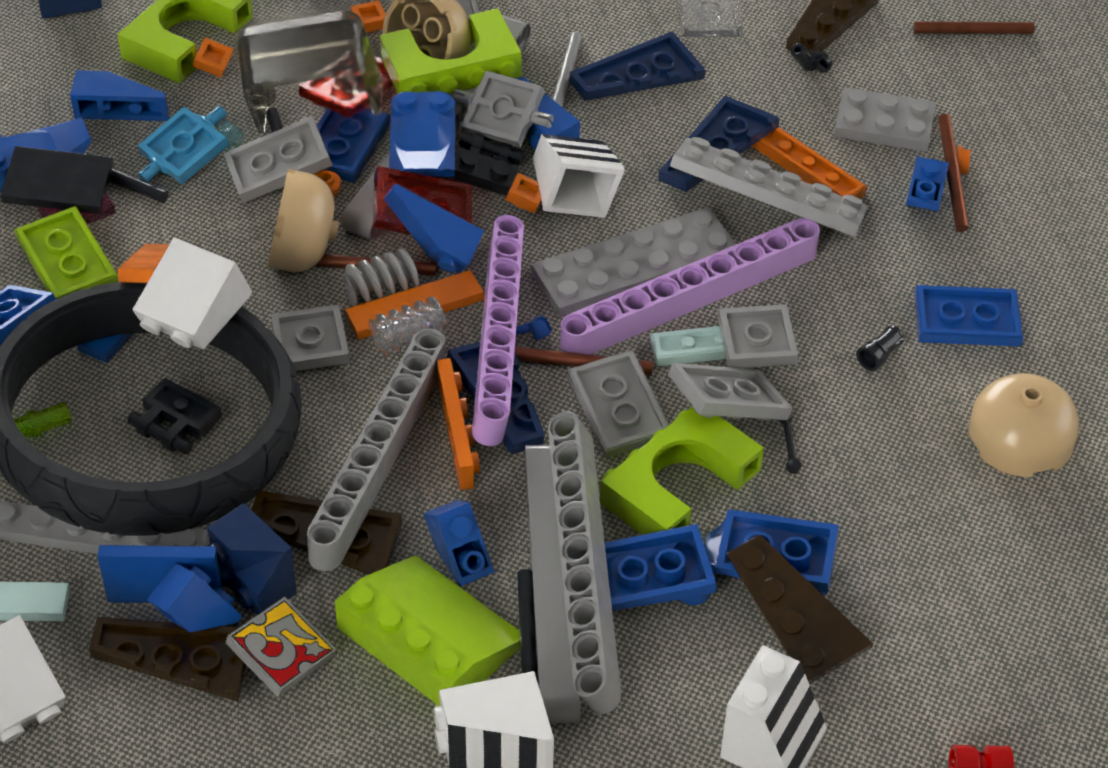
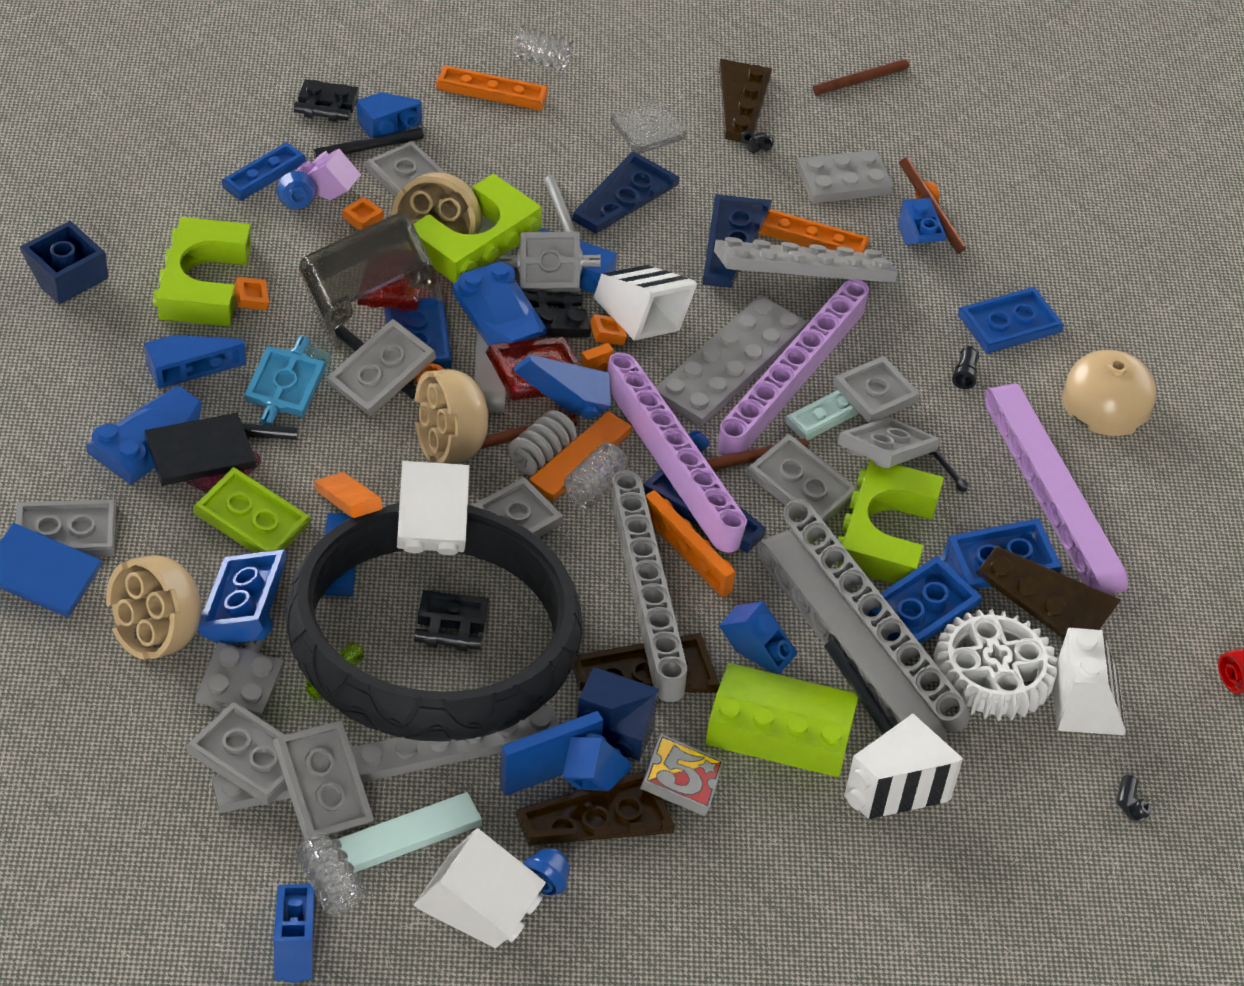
camera: 30 degrees left, 0 degrees up
none -> blue cone [523,848,570,896]
none -> orange plate [581,343,614,372]
none -> white gear [933,609,1058,721]
none -> lavender beam [984,383,1128,595]

